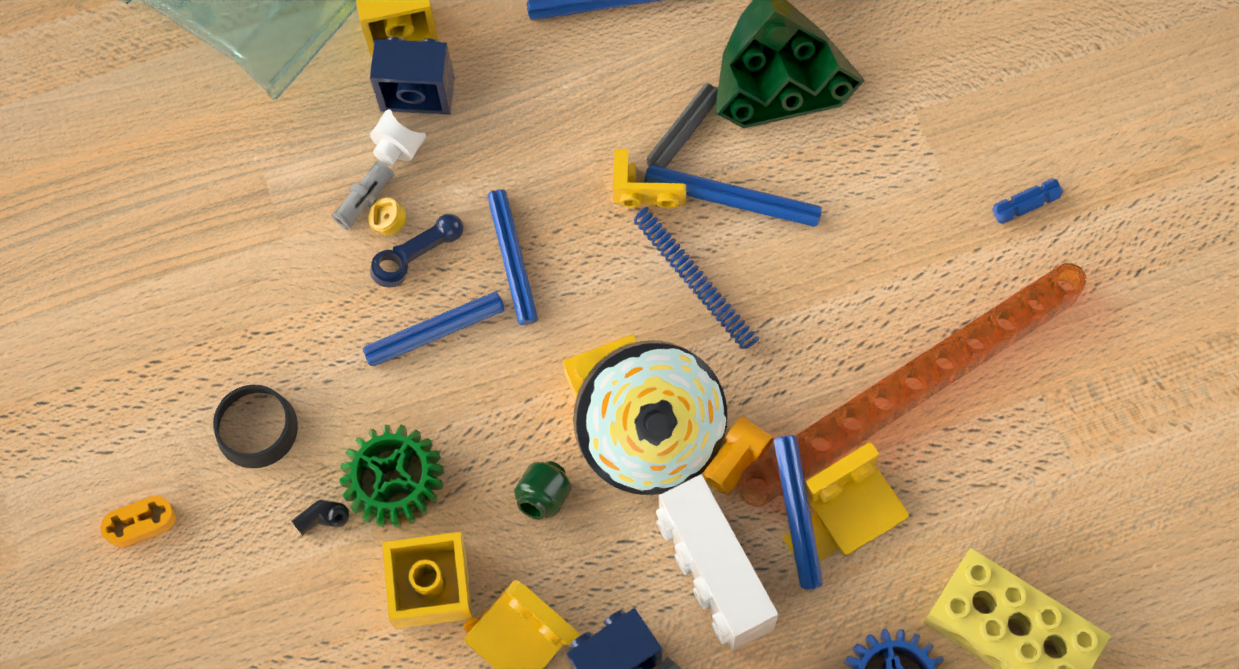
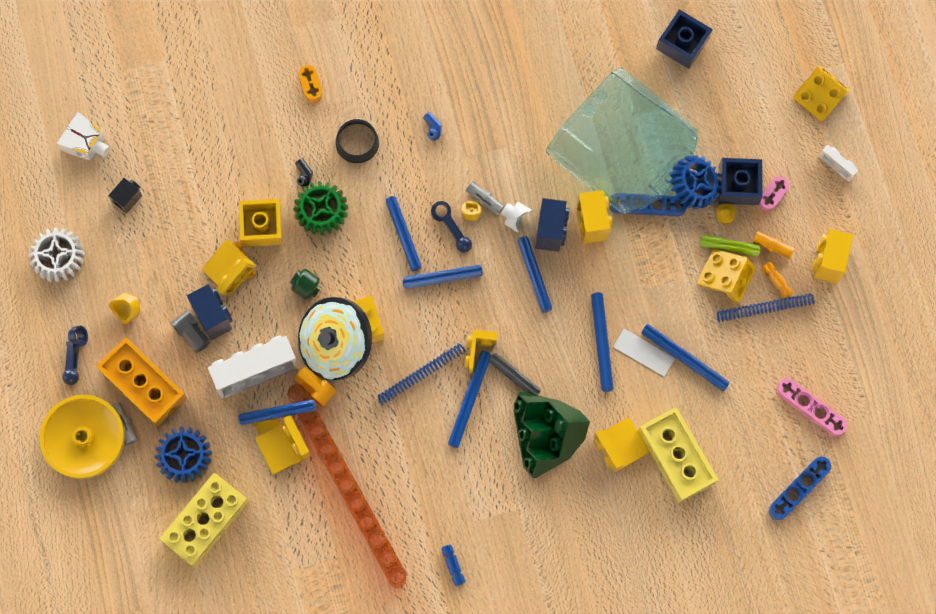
camera: 85 degrees right, 5 degrees up
none -> blue arm [423,112,442,141]
none -> blue axle [518,236,552,313]

